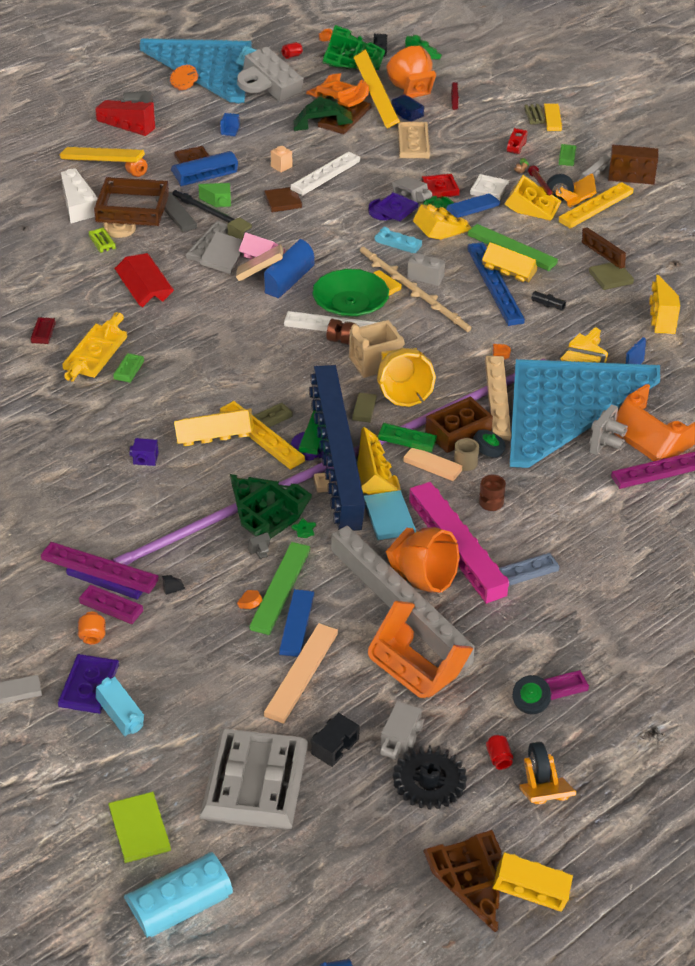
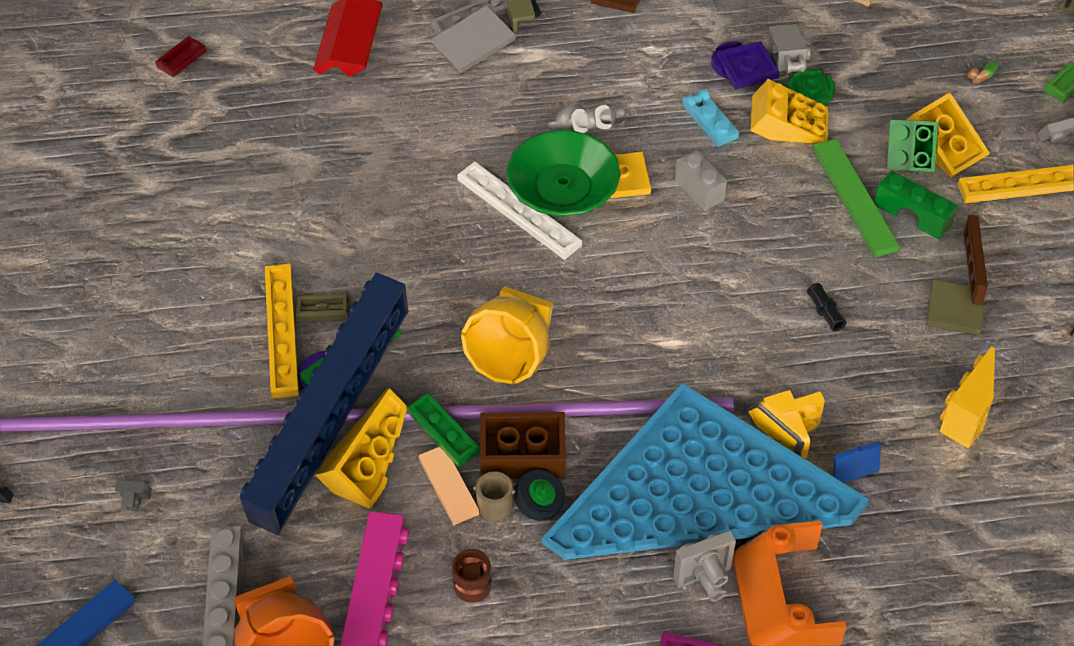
camera: 35 degrees right, 10 degrees up
yellow plate [62,312,127,382] -> none
bright green plate [113,353,144,383] -> none
dark purple brick [129,438,159,466] -> none
yellow slope [174,408,253,446] -> none
dark green wedge [230,474,312,538] -> none
tan tile [236,244,284,281] -> none
orange tile [237,590,262,609] -> none
bright pink slope [239,233,286,260] -> none
bright green tile [250,542,310,635] -> none
blue brick [264,239,314,298] -> none
green plate [291,518,316,538] -> none
copper wheel [326,318,356,345] -> none
tan container [349,320,405,378] -> none
olive tile [352,392,377,423] -> none
tan plant [360,247,472,332] -> none
medium azure tile [364,490,416,540] -> none
red plate [422,173,460,198] -> none
blue tile [446,193,501,218] -> none
blue tile [467,242,525,326] -> none
white tile [470,174,509,201] -> none
yellow slope [482,242,537,282] -> none
tan plate [485,355,511,441] -> none
orange tile [493,344,511,360] -> none
red leg [507,128,527,154] -> none
dark red bar [528,165,553,196] -> none
light orange plate [546,173,597,208] -> none
none -> light grey animal [547,104,625,133]
none -> green arch [874,170,958,240]
none -> green brick [887,120,939,172]

